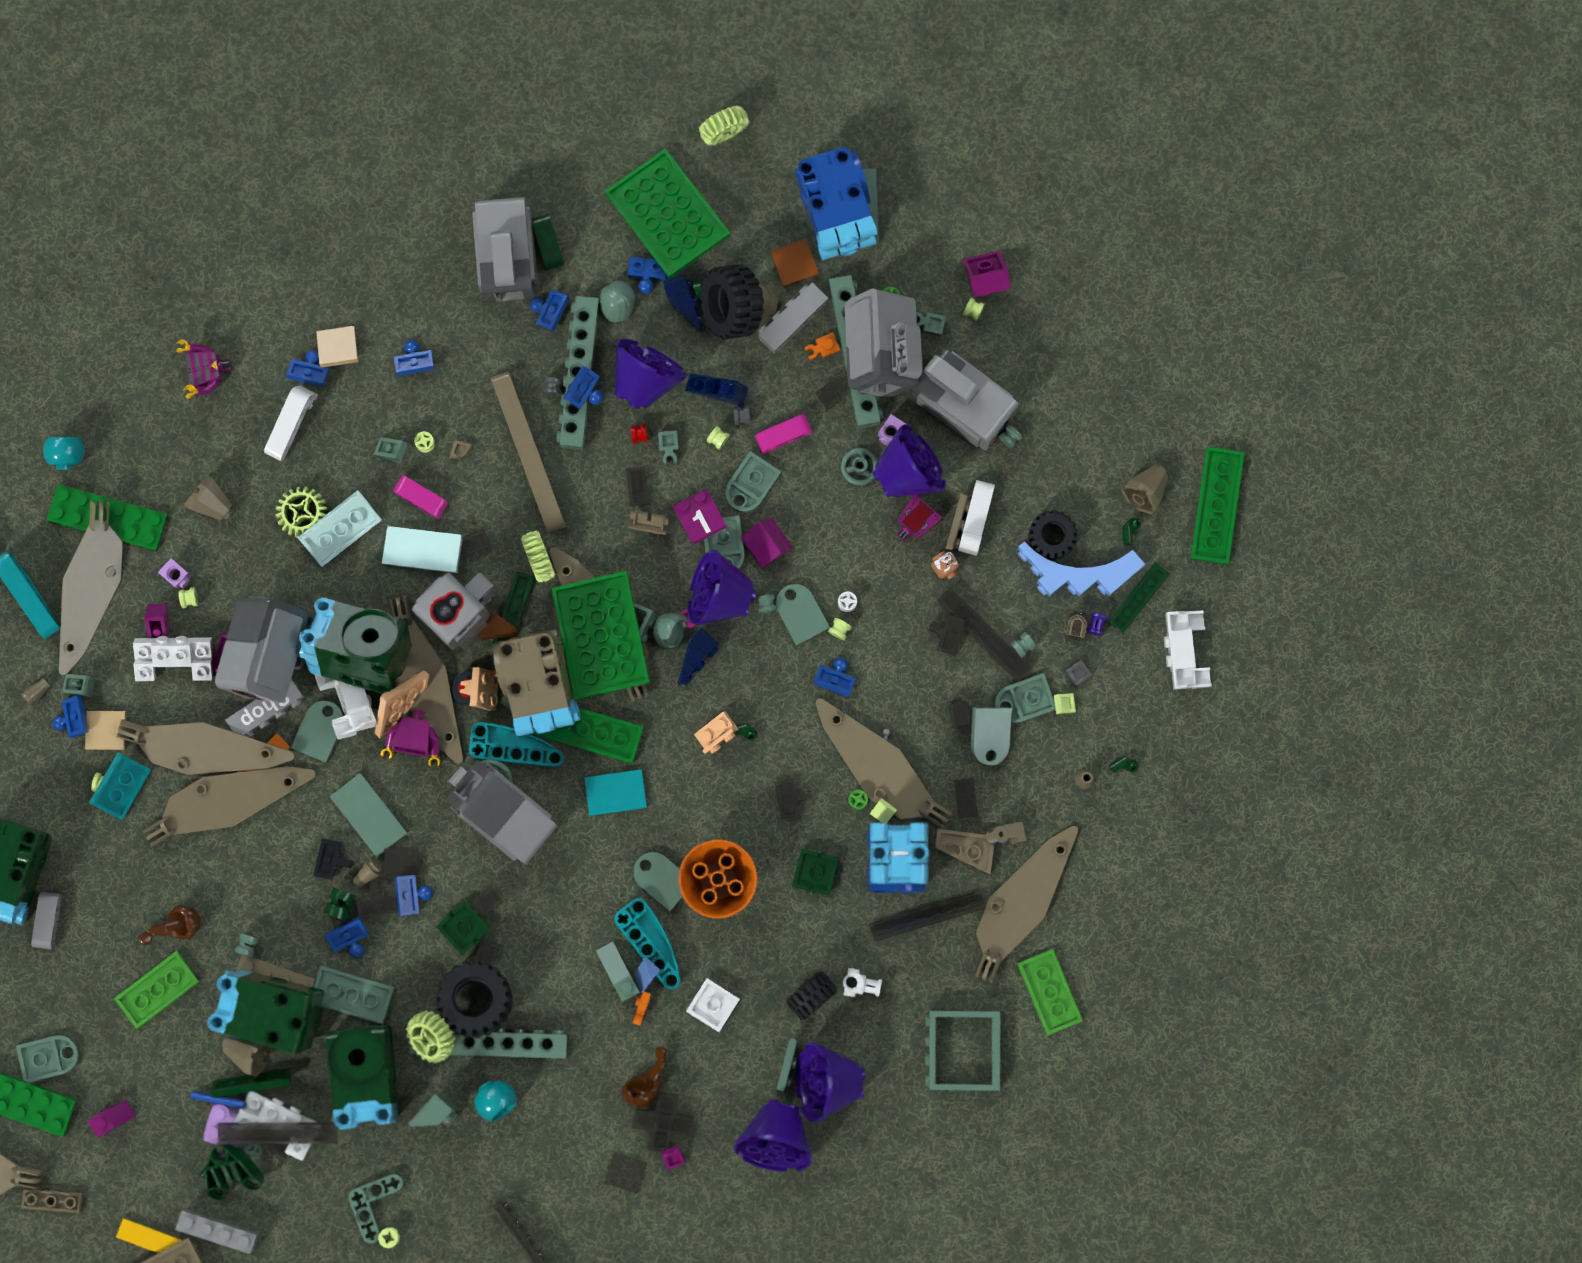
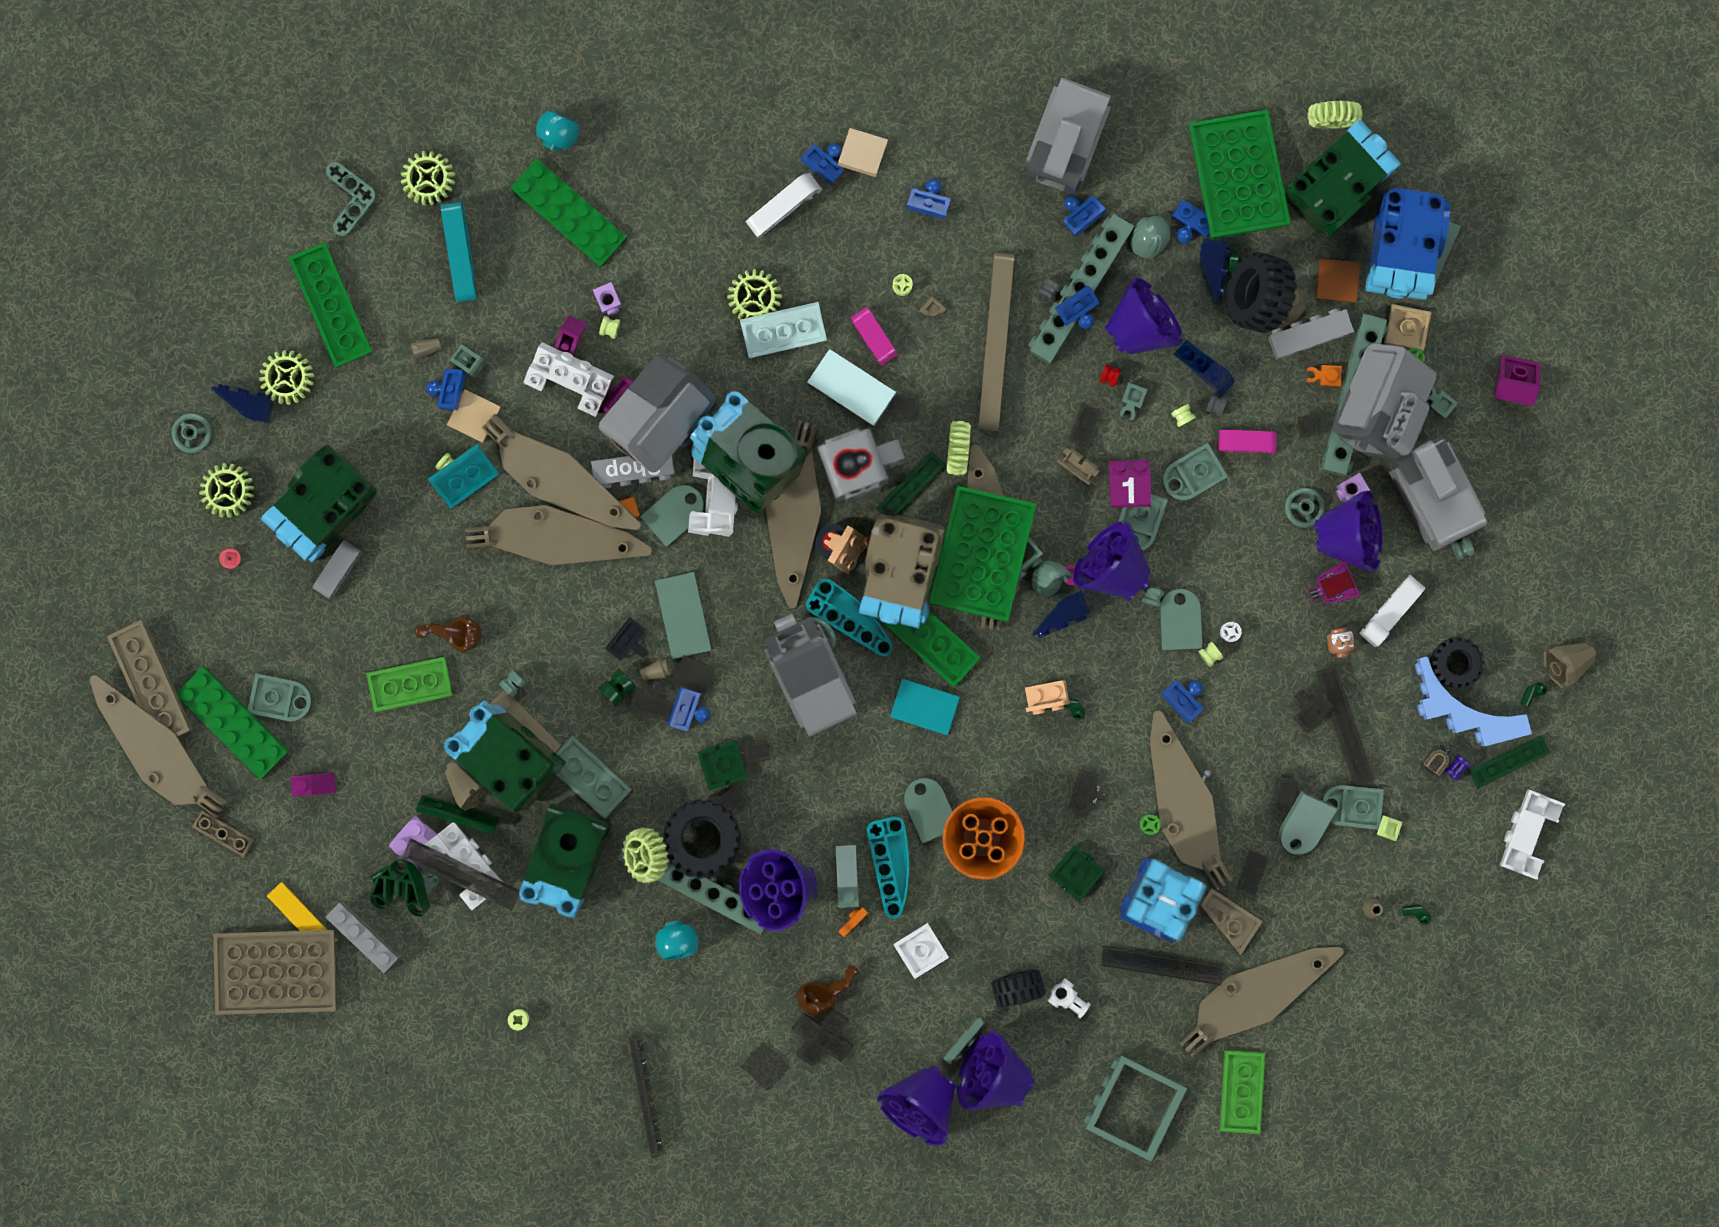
camera: 30 degrees right, 5 degrees up
dark tan wing [58,500,122,675] -> none
torso [176,340,232,399] -> none
dark tan cone [184,475,233,521] -> none
blue bar [191,1091,246,1109] -> none
blue plate [325,916,369,958] -> none
sand green beam [349,1174,404,1244] -> none
sand green slope [374,437,408,464] -> none
light nougat plate [375,670,429,738] -> none
magenta torso [381,709,441,766] -> none
sand green slope [408,1093,459,1127] -> none
reddish brown slope [478,613,519,641] -> none
dark green beam [532,214,564,270] -> none
medium blue slope [634,958,660,994] -> none
magenta tile [661,1145,686,1170] -> none
magenta slope [741,518,794,569] -> none
yellowish green tile [870,798,897,823] -> none
dark tan tile [945,494,970,552] -> none
yellowish green wheel [963,298,985,321] -> none
dark tan leg [986,822,1026,845] -> none
sand green wheel [1010,632,1037,659] -> none
flat silver tile [1066,660,1092,687] -> none
green plate [1190,446,1245,565] -> none
none -> dark purple cone [739,849,817,931]
none -> dark green piece [1284,119,1401,238]
none -> tan tile [1384,304,1431,352]

